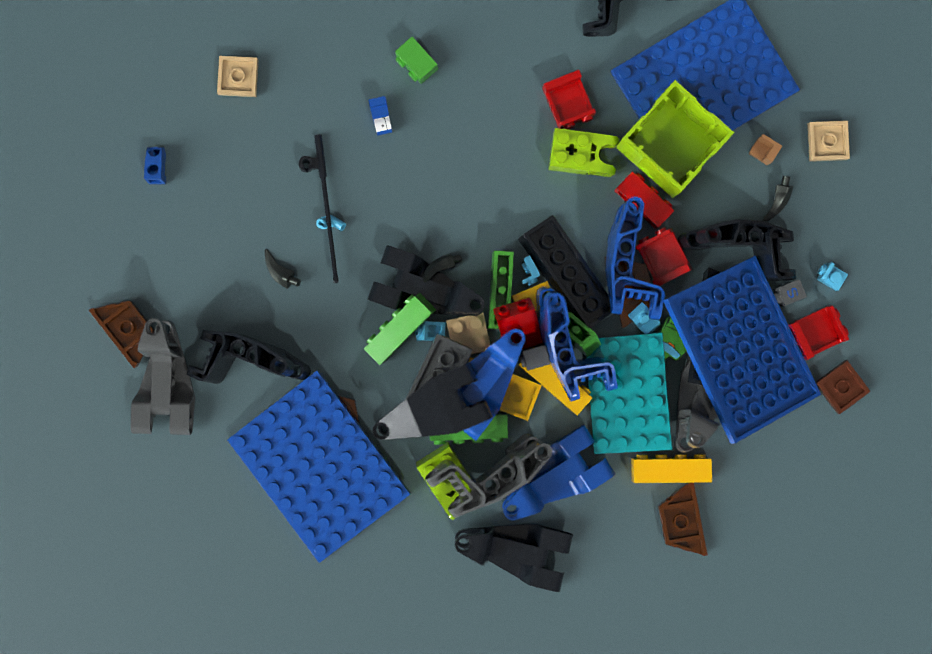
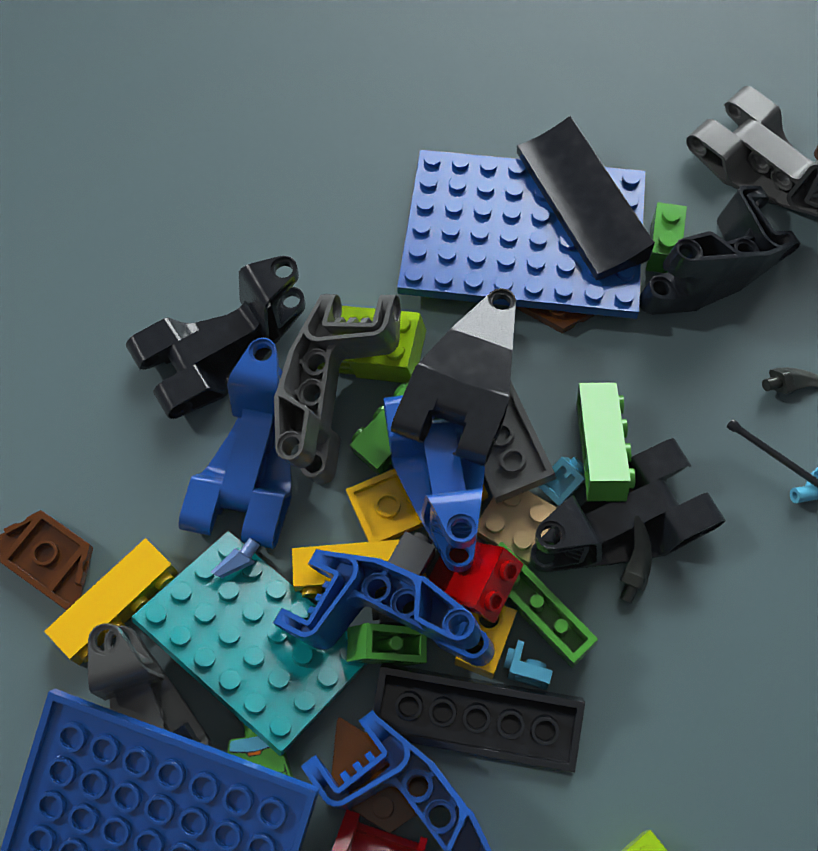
camera: 135 degrees right, 20 degrees down
medium azure bracket [628,302,661,334] -> none
none -> medium blue bar [211,537,260,578]
none -> black arch [517,116,655,281]
none -> bright green brick [645,202,687,273]

